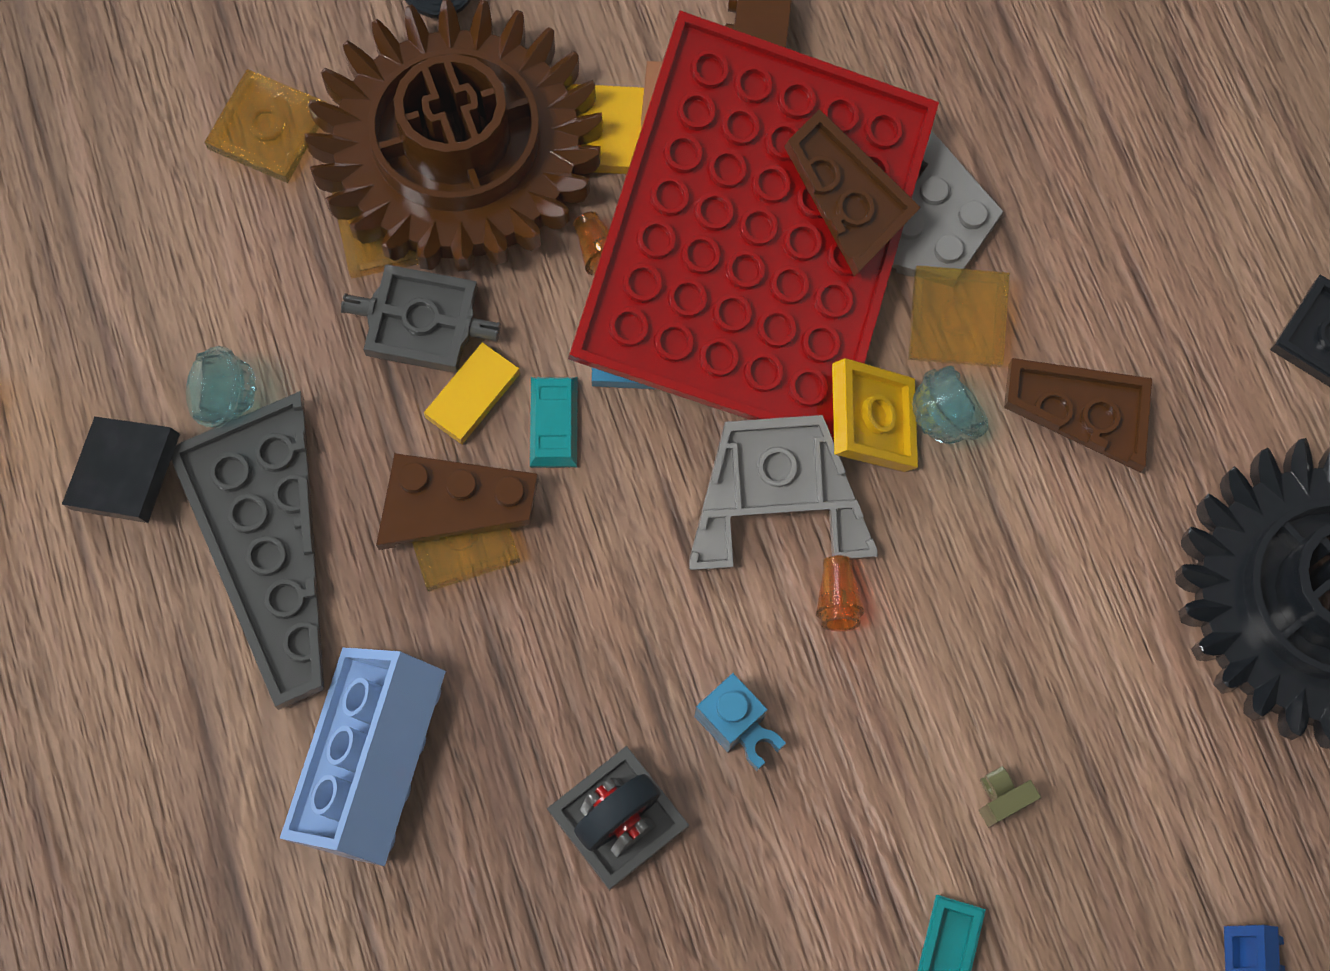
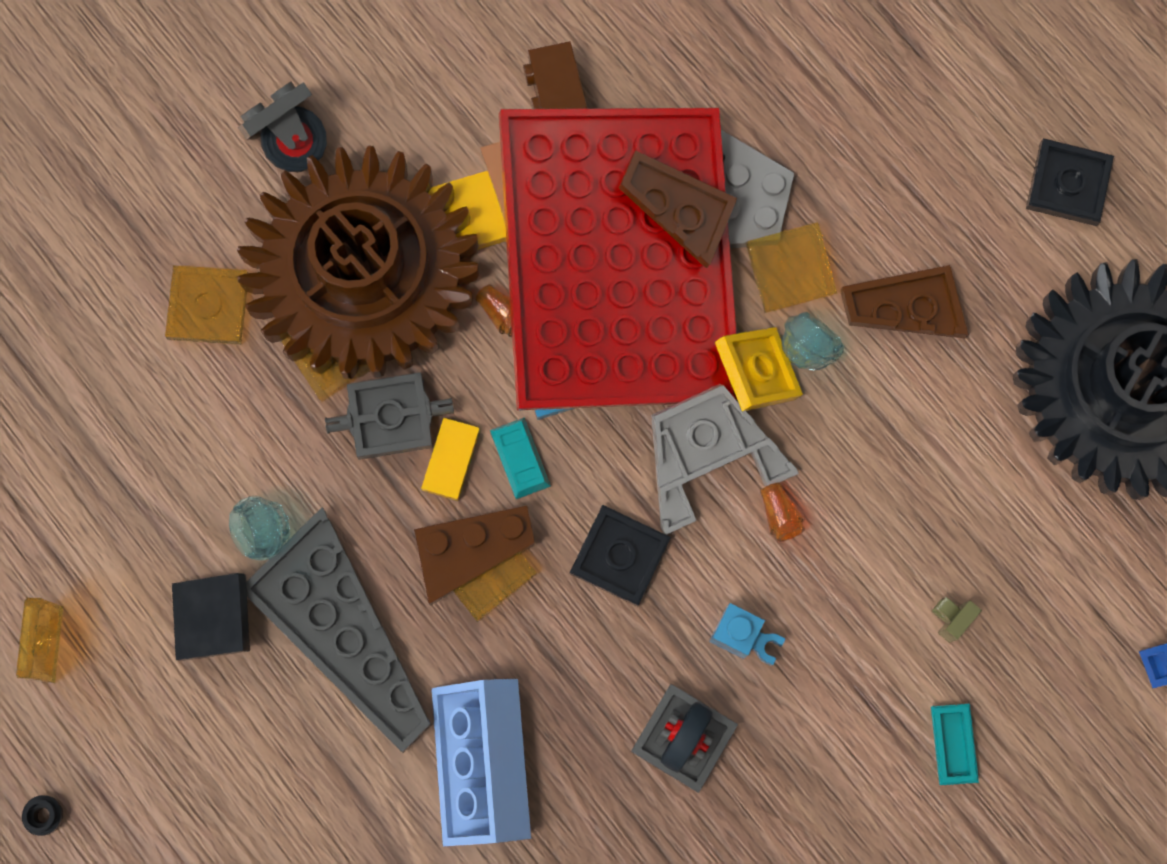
camera: 20 degrees left, 5 degrees up
none -> black tile [569,505,671,607]

